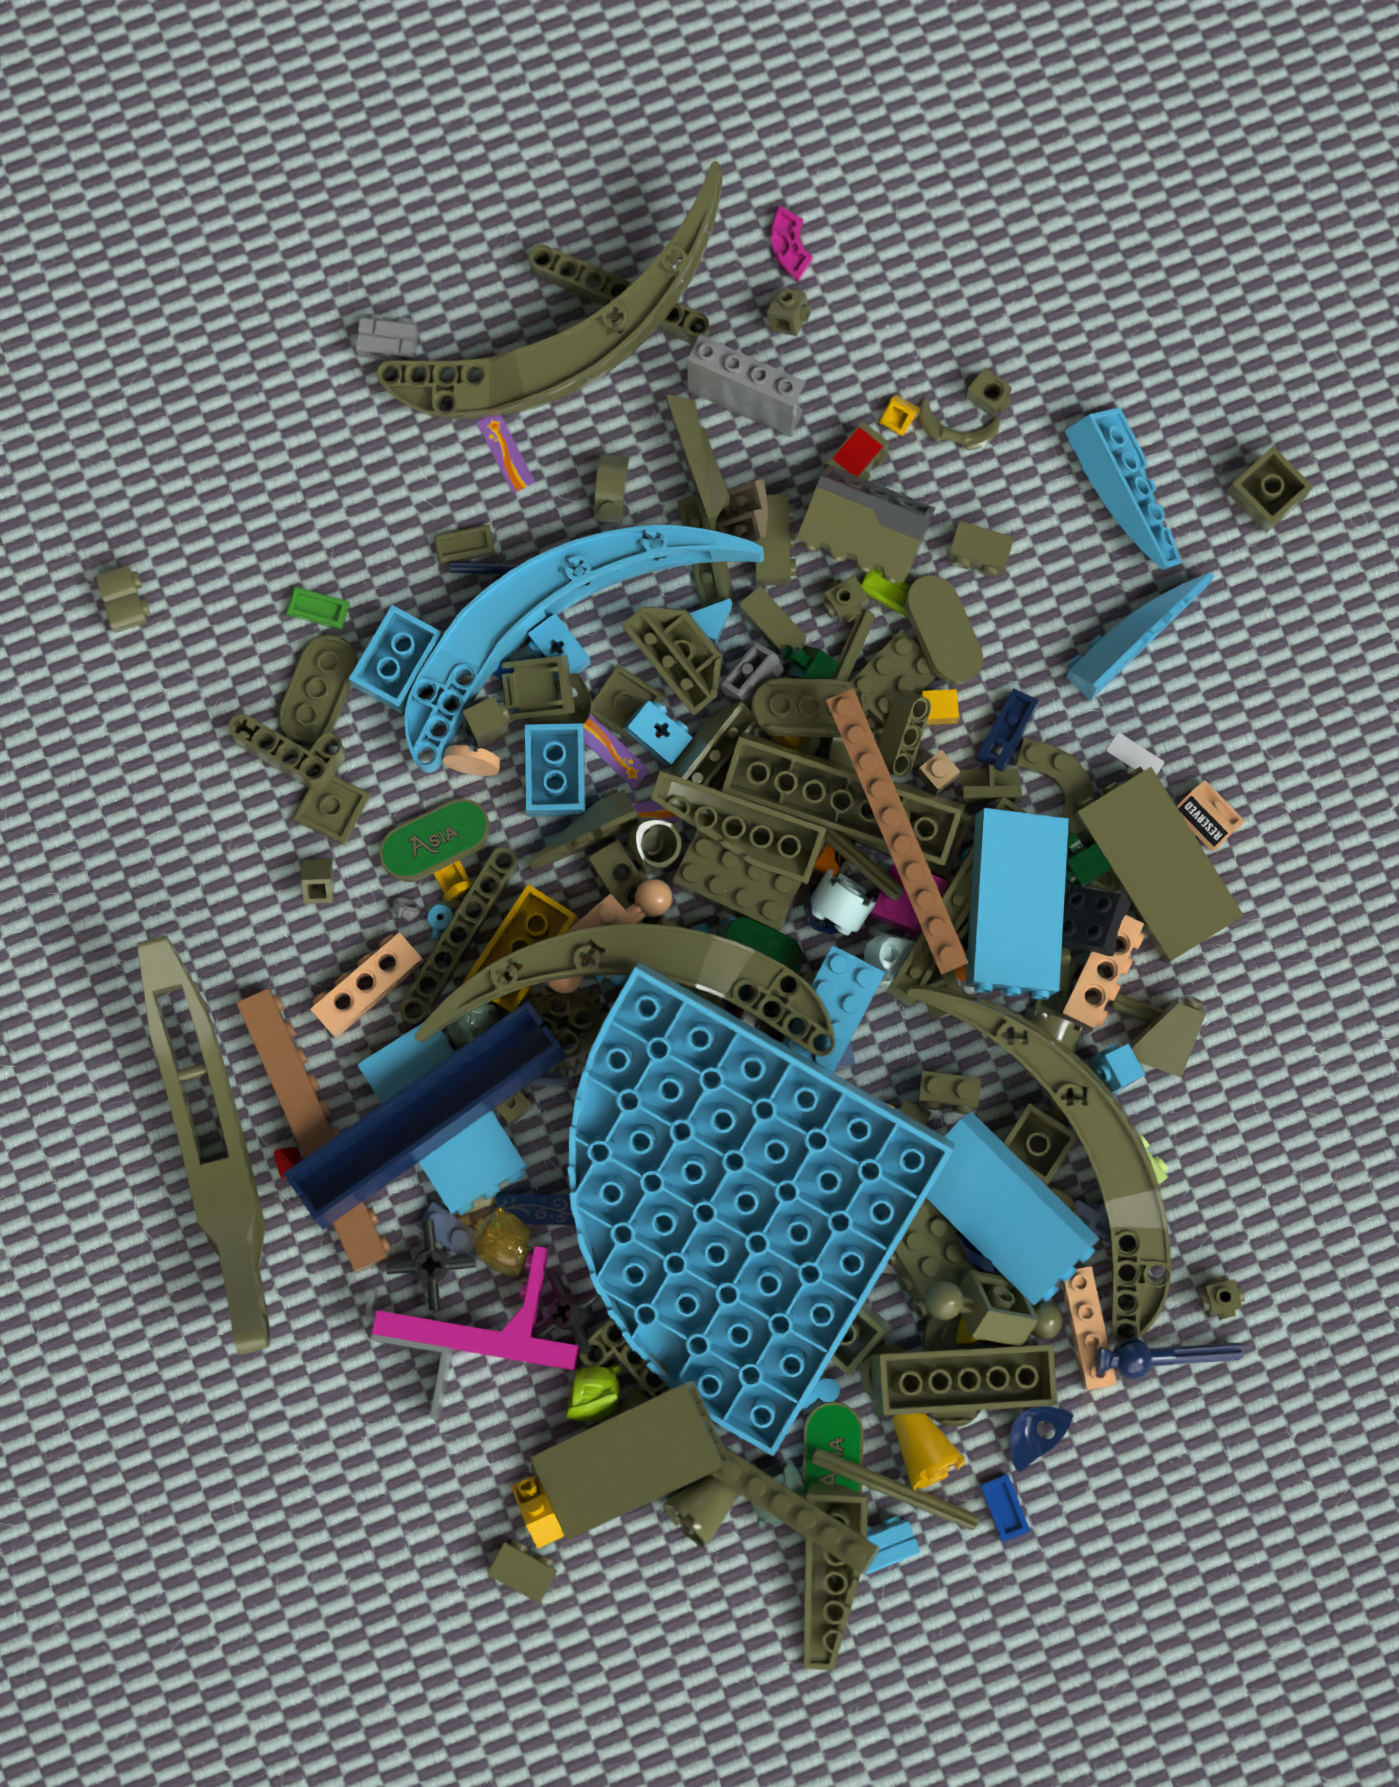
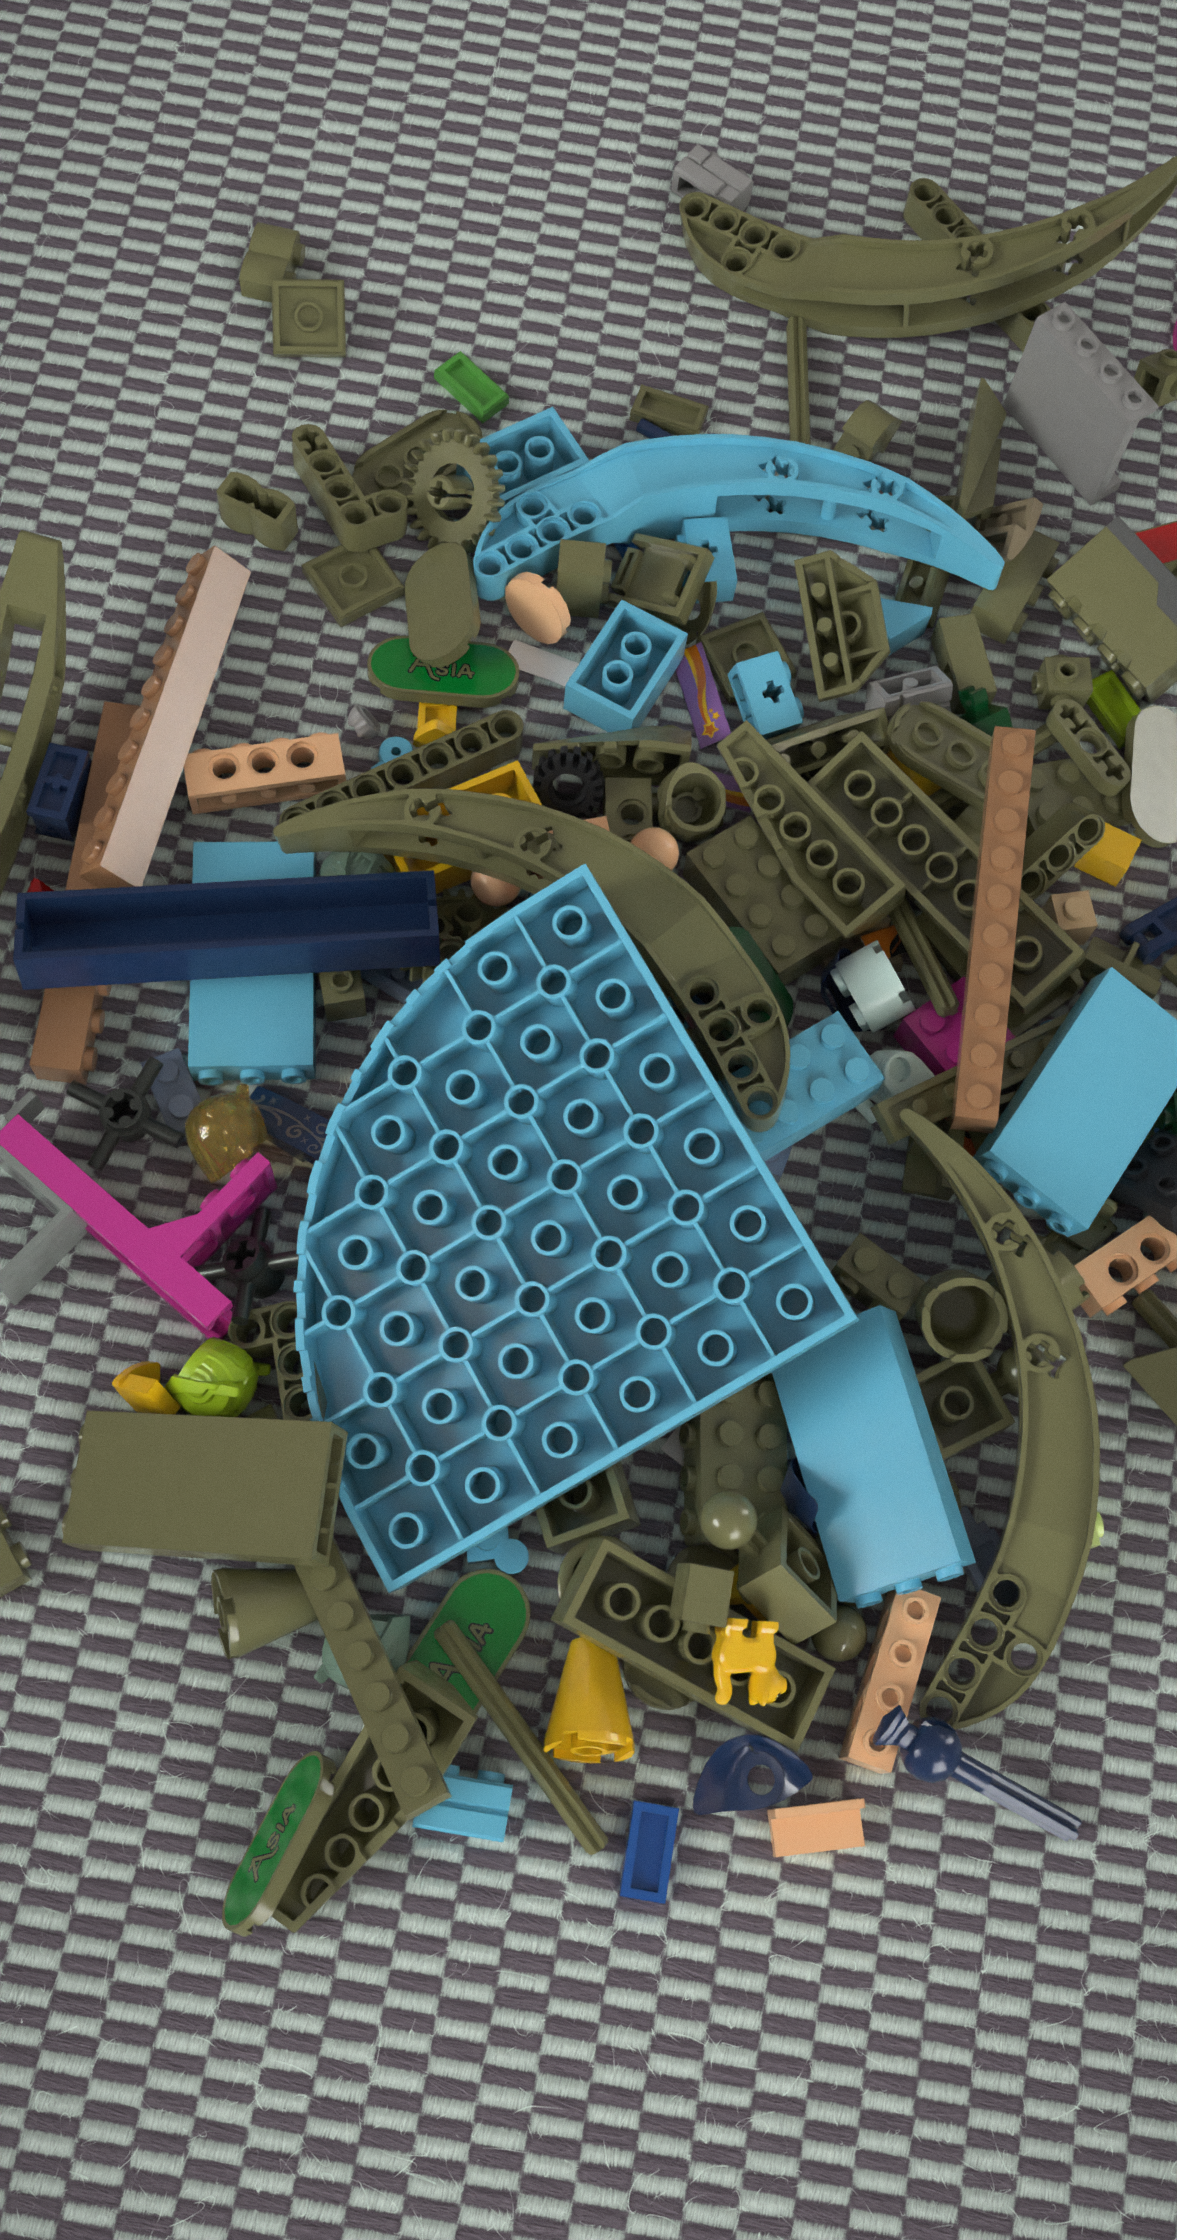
camera: 20 degrees right, 10 degrees down
olive brick [301,859,335,904] -> none
medium lavender sticker [476,415,535,493] -> none
yellow slope [511,1475,565,1548] -> none
medium azure brick [1089,1044,1145,1094] -> none
olive brick [1199,1275,1245,1320] -> none
none -> dark blue hinge [26,742,92,842]
none -> brick [79,545,251,889]
none -> yellow tile [112,1361,181,1414]
none -> olive brick [216,472,298,551]
none -> tile [222,1751,337,1937]
none -> olive tile [271,279,346,358]
none -> olive gear [401,428,505,553]
none -> olive tile [404,542,481,668]
none -> white sticker [508,640,579,686]
none -> black tyre [532,745,604,819]
none -> olive brick [669,1563,734,1635]
none -> yellow animal [712,1618,787,1706]
none -> light nougat panel [767,1798,866,1857]
none -> olive axle [786,316,811,445]
none -> olive cylinder [915,1269,1008,1363]
none -> olive beam [1046,699,1131,796]

